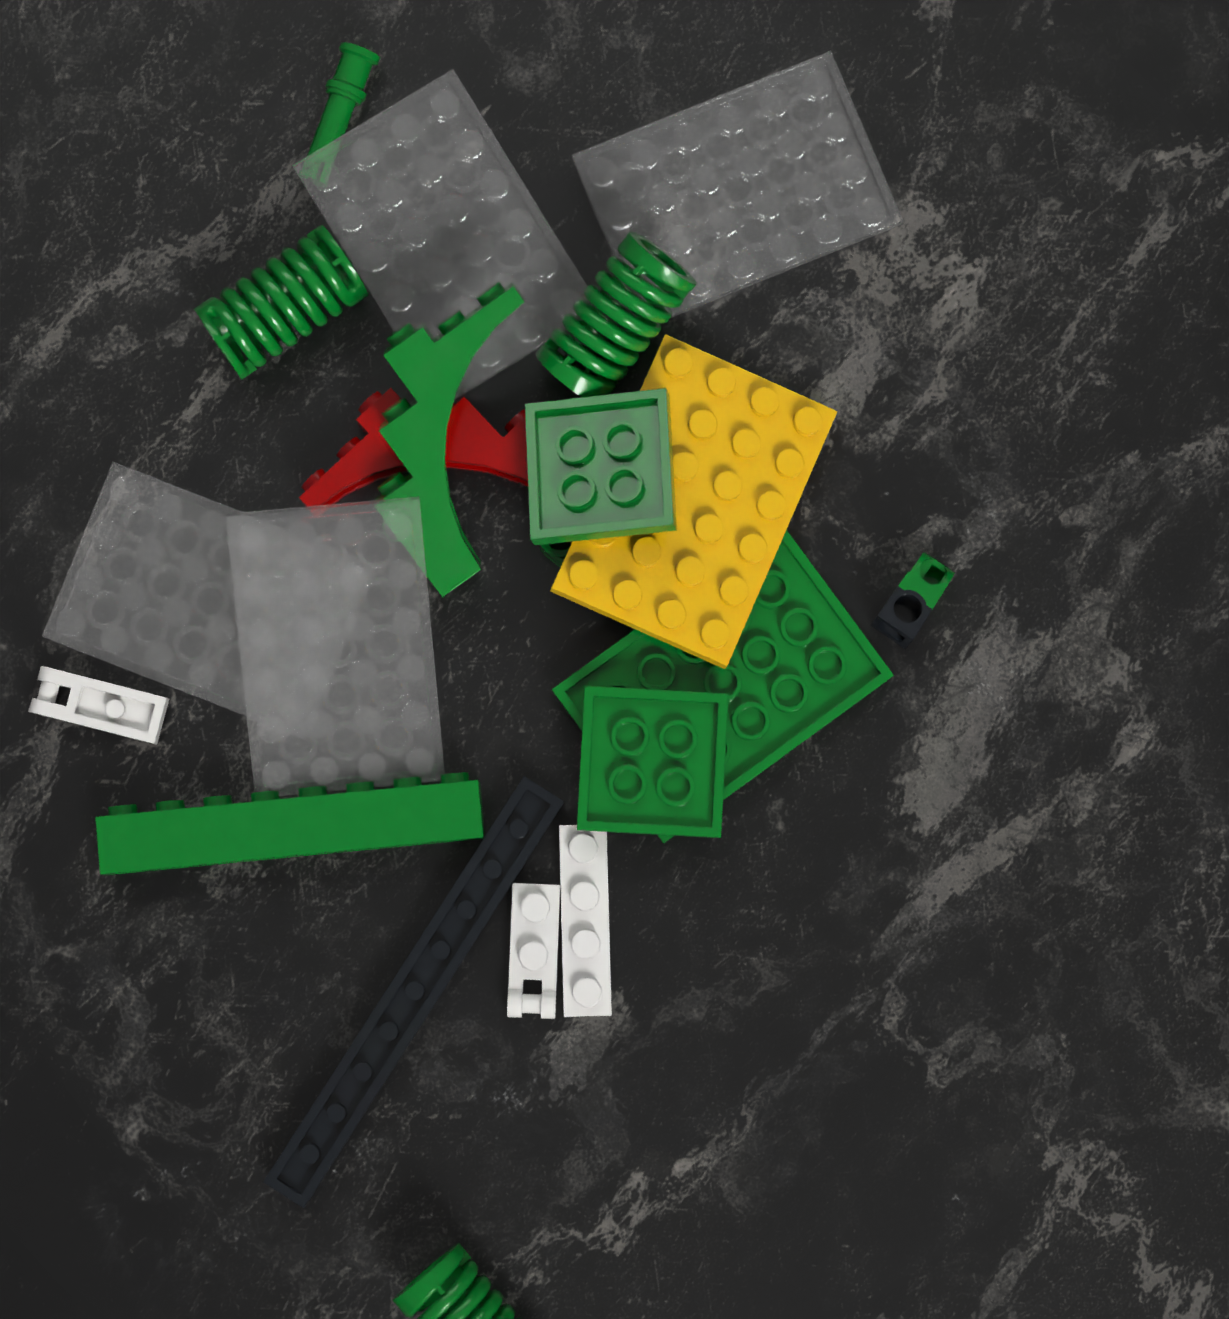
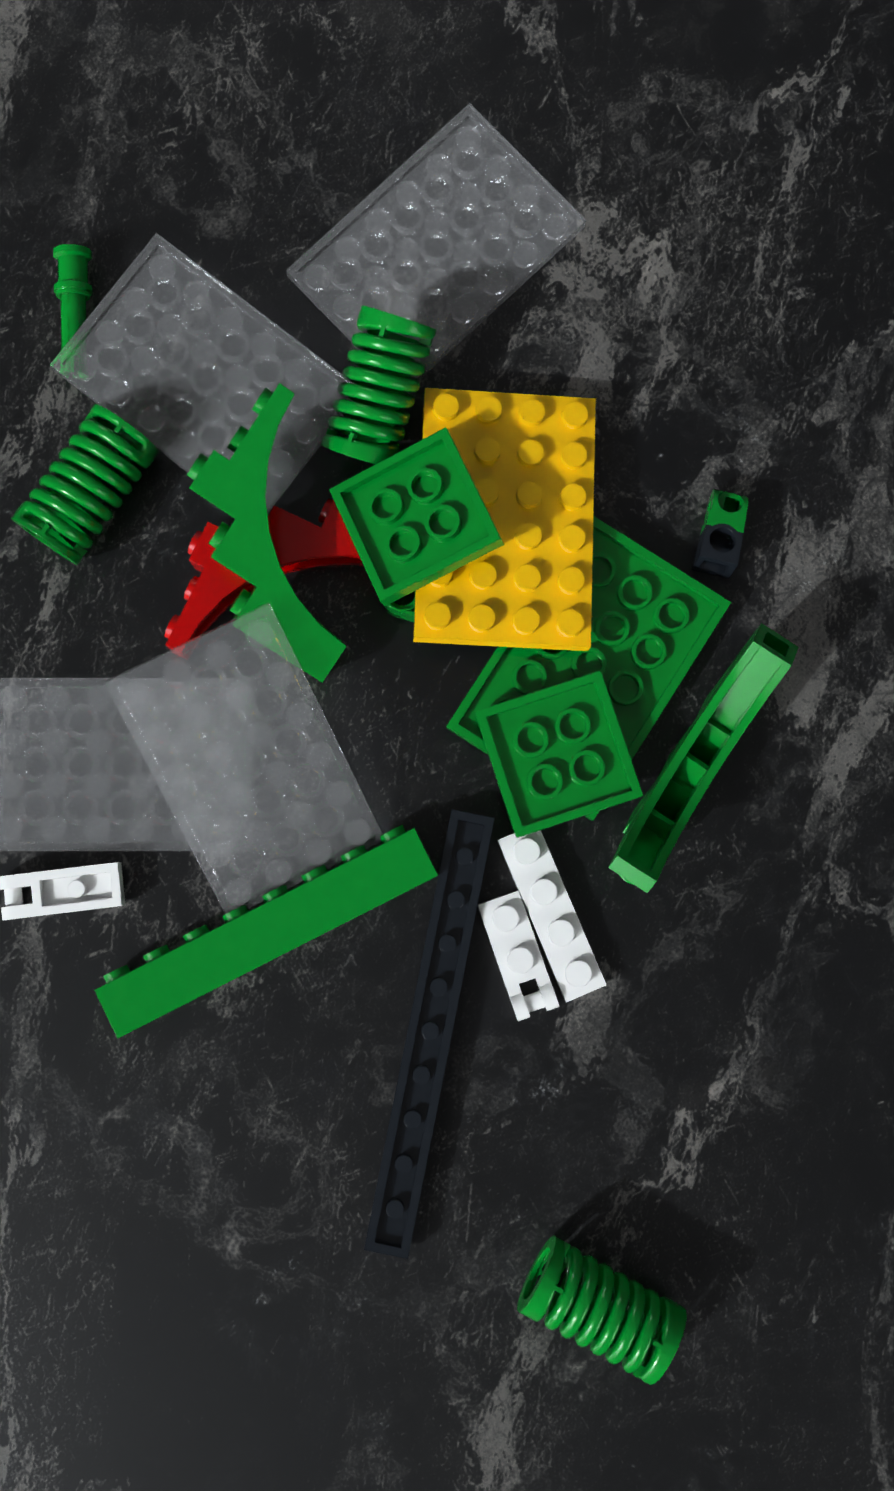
camera: 25 degrees left, 0 degrees up
none -> green arch [608,623,799,893]

